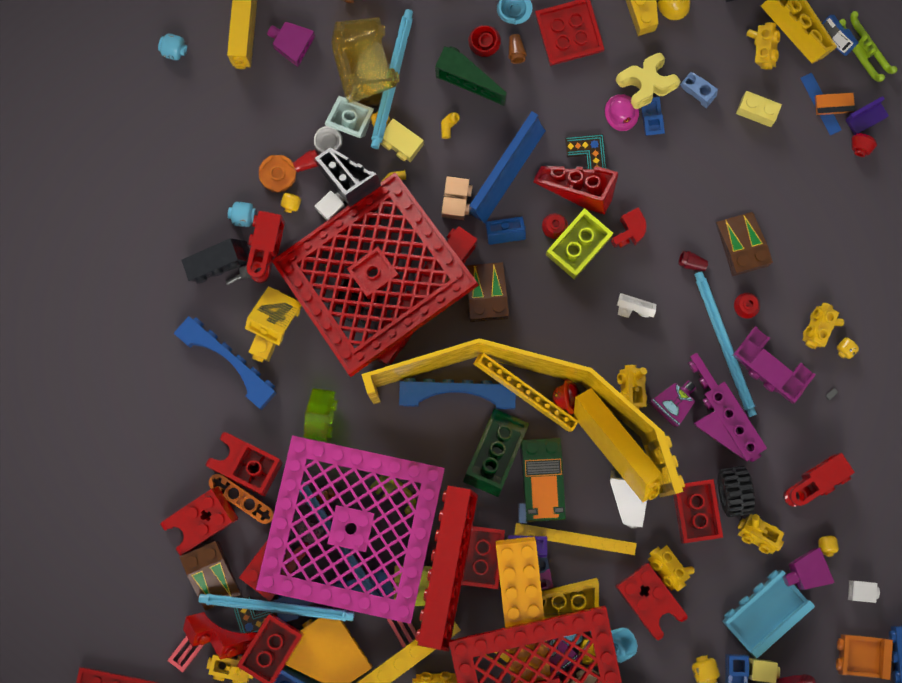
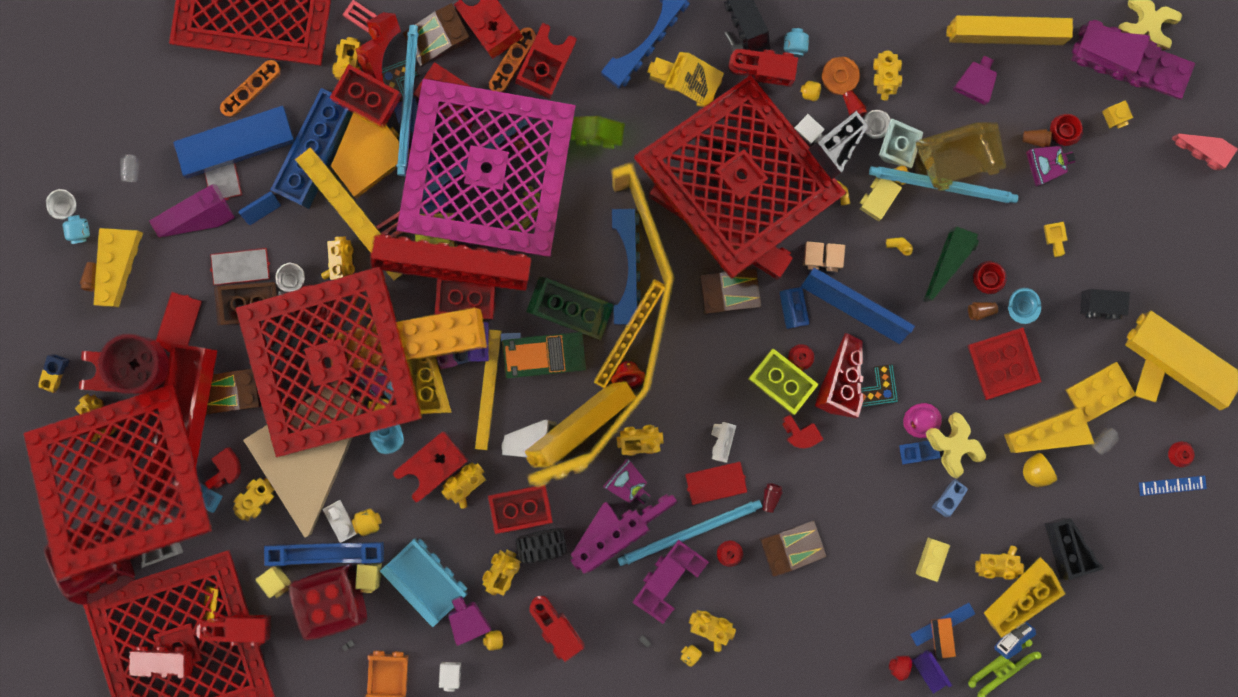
camera: 85 degrees right, 5 degrees up
none -> red piece [685,461,747,505]
none -> yellow brick [873,51,902,101]

